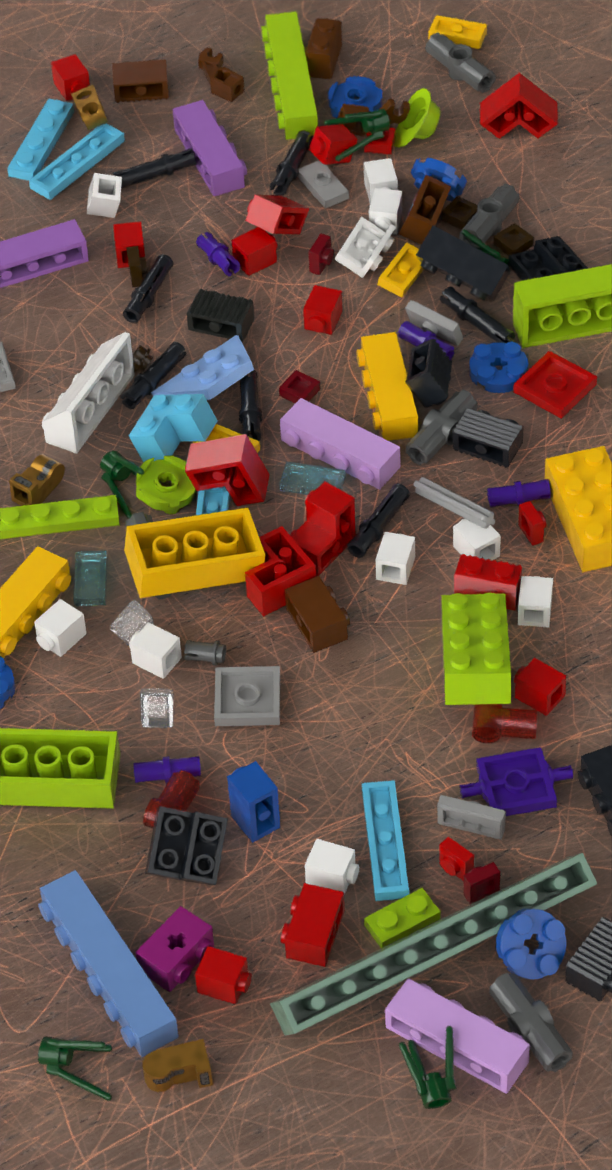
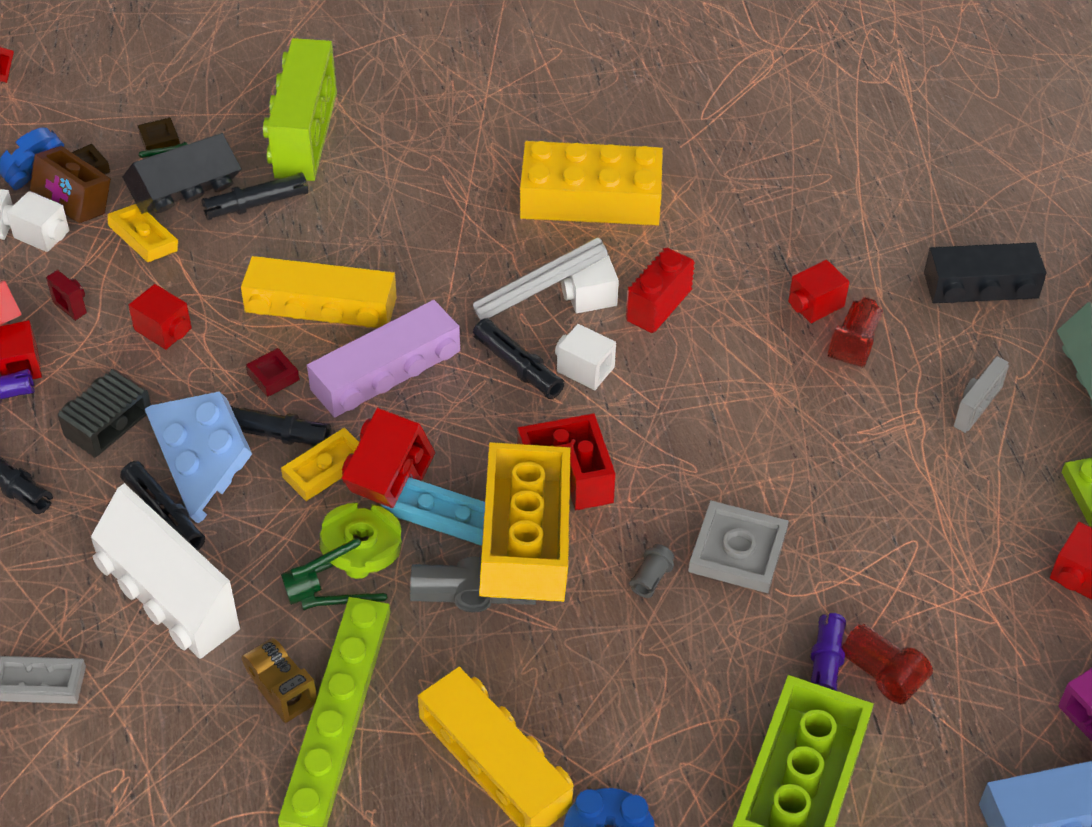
camera: 75 degrees left, 0 degrees up
white brick [34,599,87,657] -> none
clear light blue plate [73,550,108,606] -> none
clear slope [110,599,154,647] -> none
medium azure brick [129,394,218,462] -> none
white brick [129,622,182,679] -> none
clear slope [140,688,175,728] -> none
black slope [145,806,228,885] -> none
blue brick [227,761,281,843] -> none
clear light blue plate [279,461,346,495] -> none
reddish brown brick [285,576,350,653] -> none
red brick [290,481,356,576] -> none
white brick [305,839,359,895] -> none
white bracket [335,217,396,278] -> none
medium azure plate [362,780,409,901] -> none
dark purple pin [398,321,455,360] -> none
light grey plate [405,300,463,346] -> none
black brick [405,338,452,408] -> none
dark grey piece [406,389,477,465] -> none
red plate [439,836,474,881] -> none
lime brick [441,593,511,705] -> none
black brick [453,408,523,468] -> none
dark grey piece [459,183,520,248] -> none
dark purple plate [459,747,573,816] -> none
dark red plate [463,862,500,905] -> none
blue plate [469,342,529,393] -> none
dark purple pin [487,479,551,508] -> none
black slope [508,236,588,281] -> none
red plate [513,351,597,419] -> none
red plate [518,501,547,546] -> none
white brick [518,576,553,628] -> none

